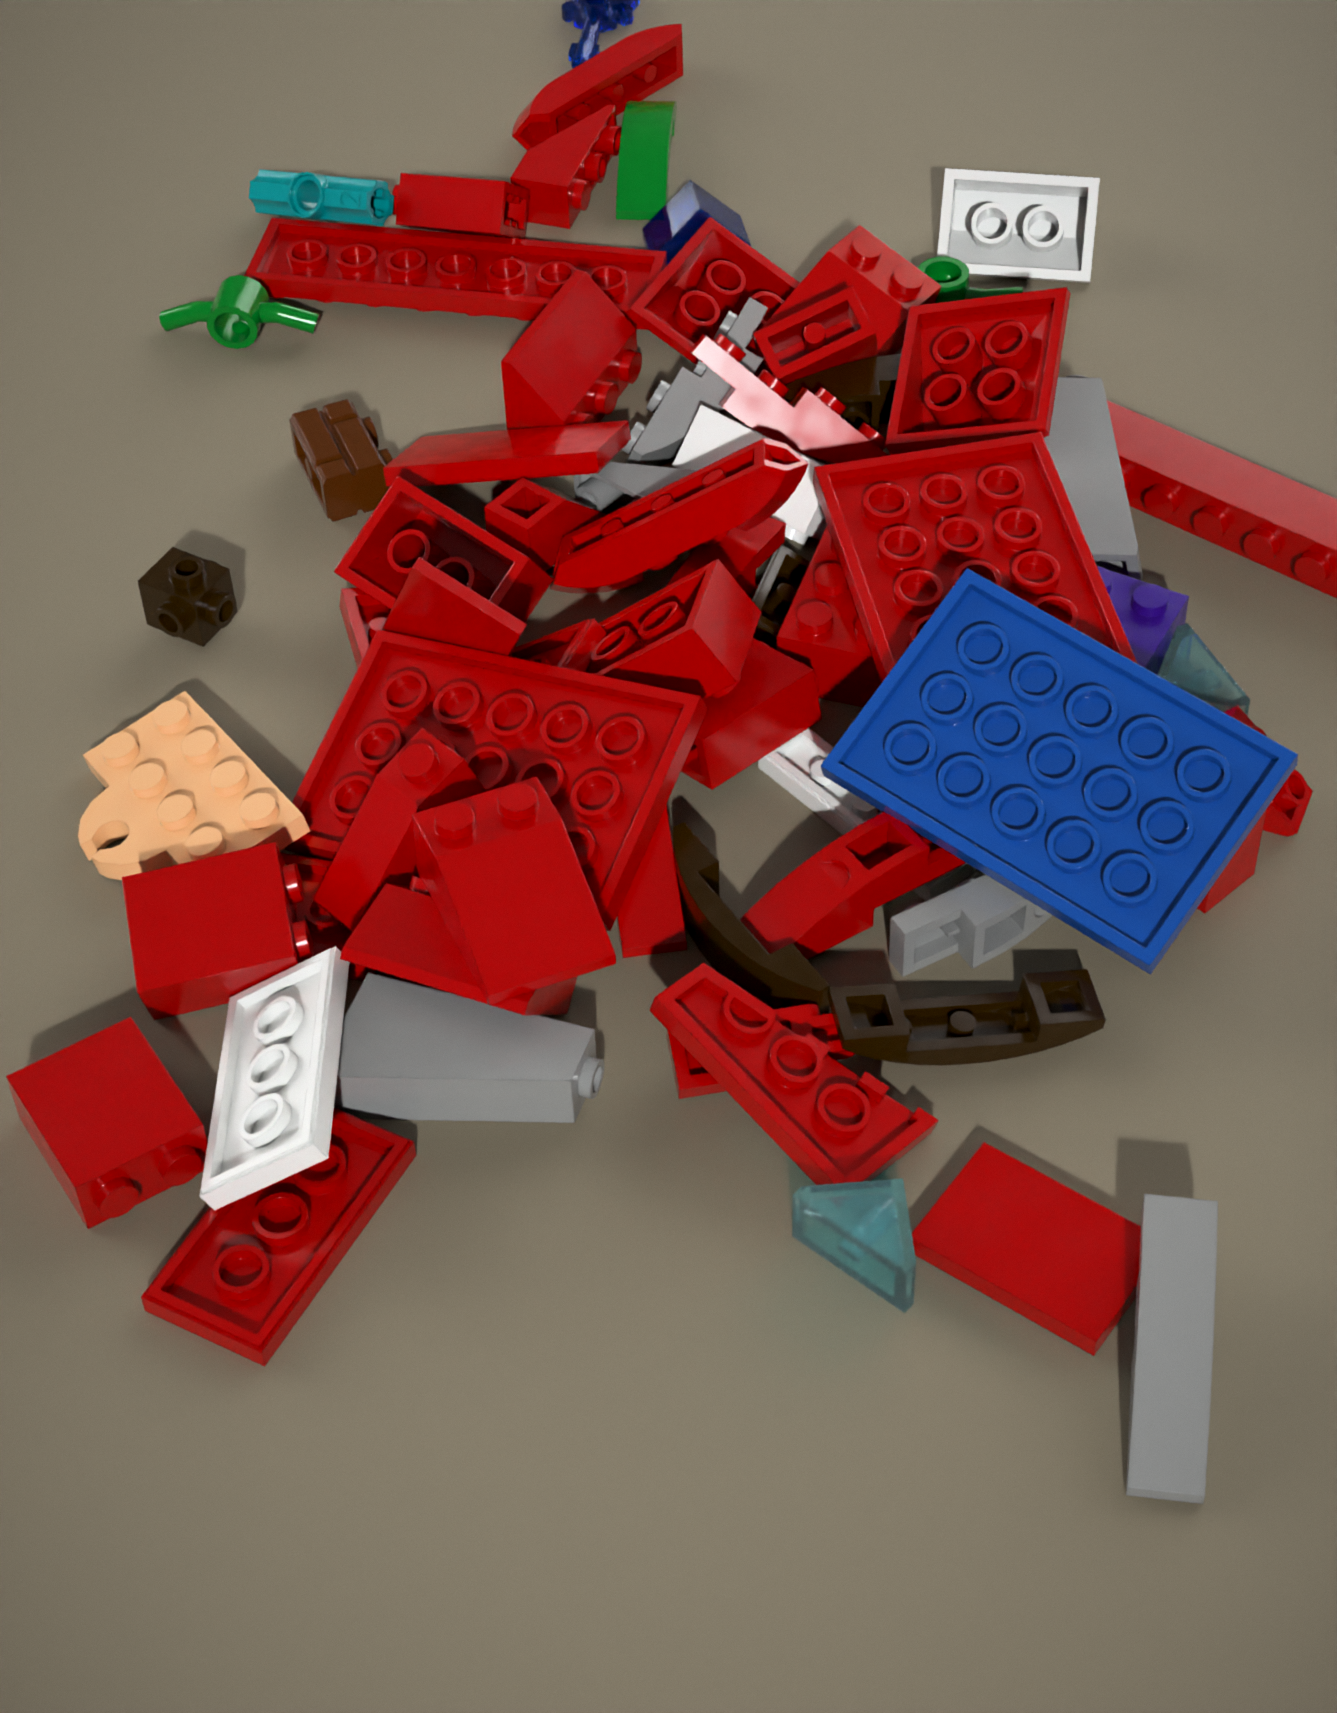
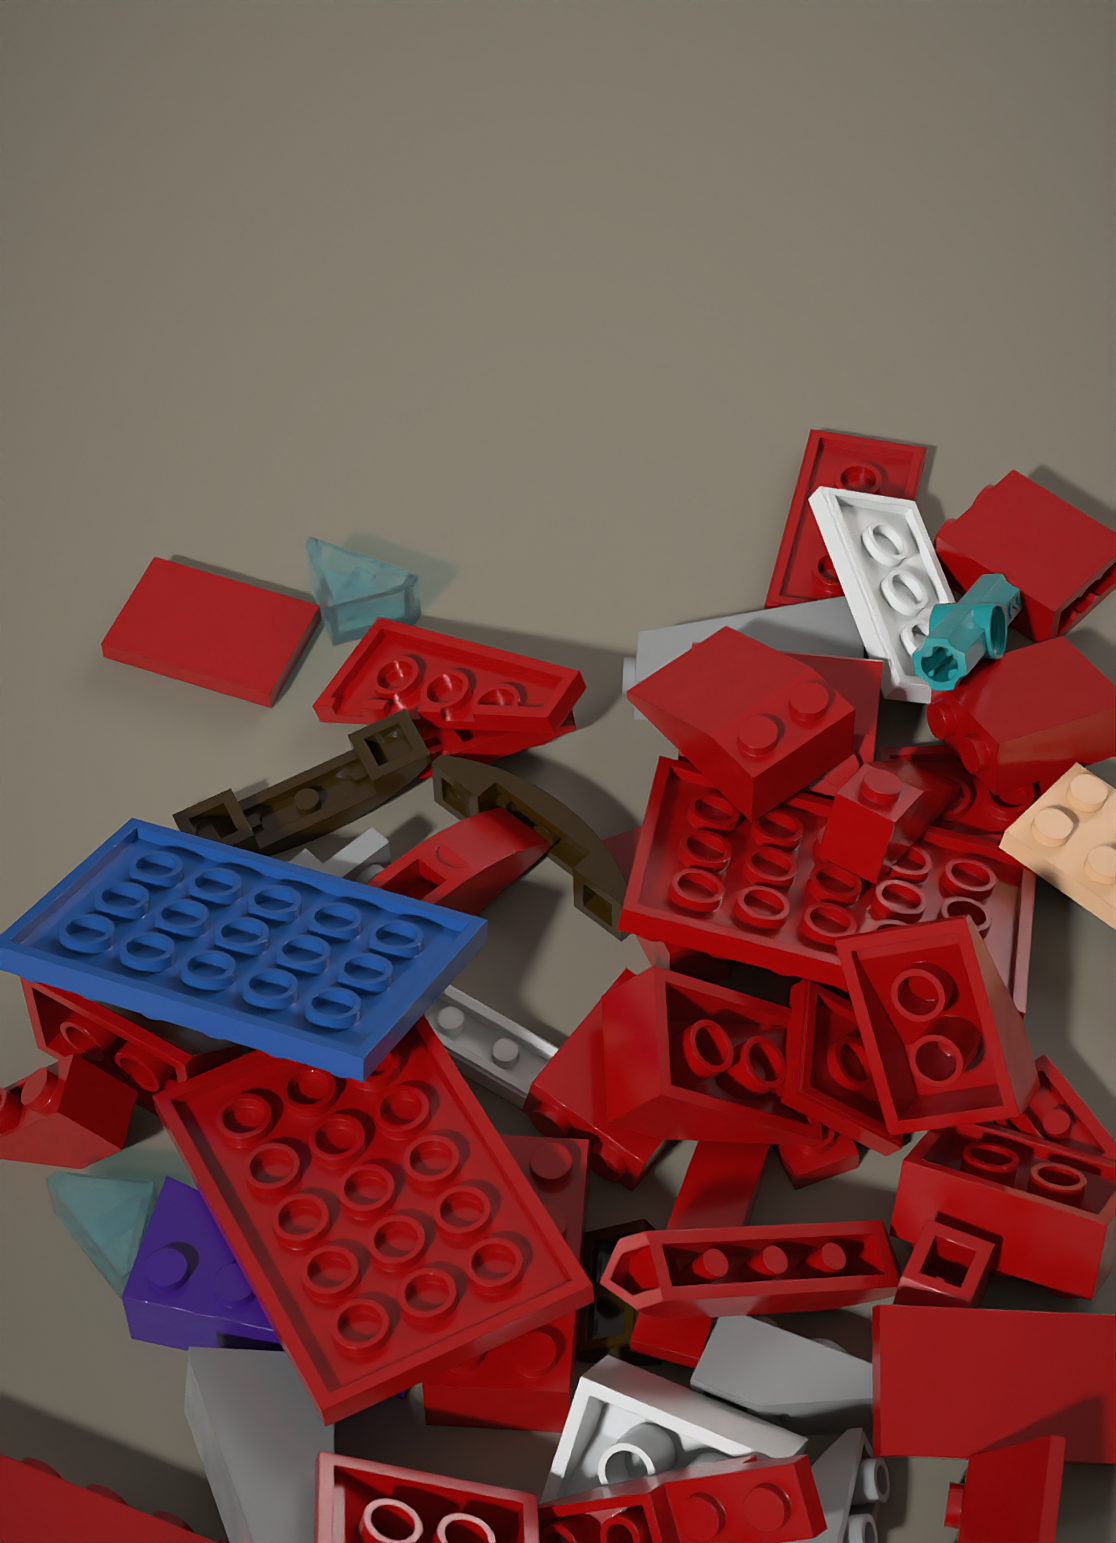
camera: 165 degrees right, 5 degrees up
light grey slope [1126,1194,1218,1504] -> none
none -> teal piece [912,574,1022,691]

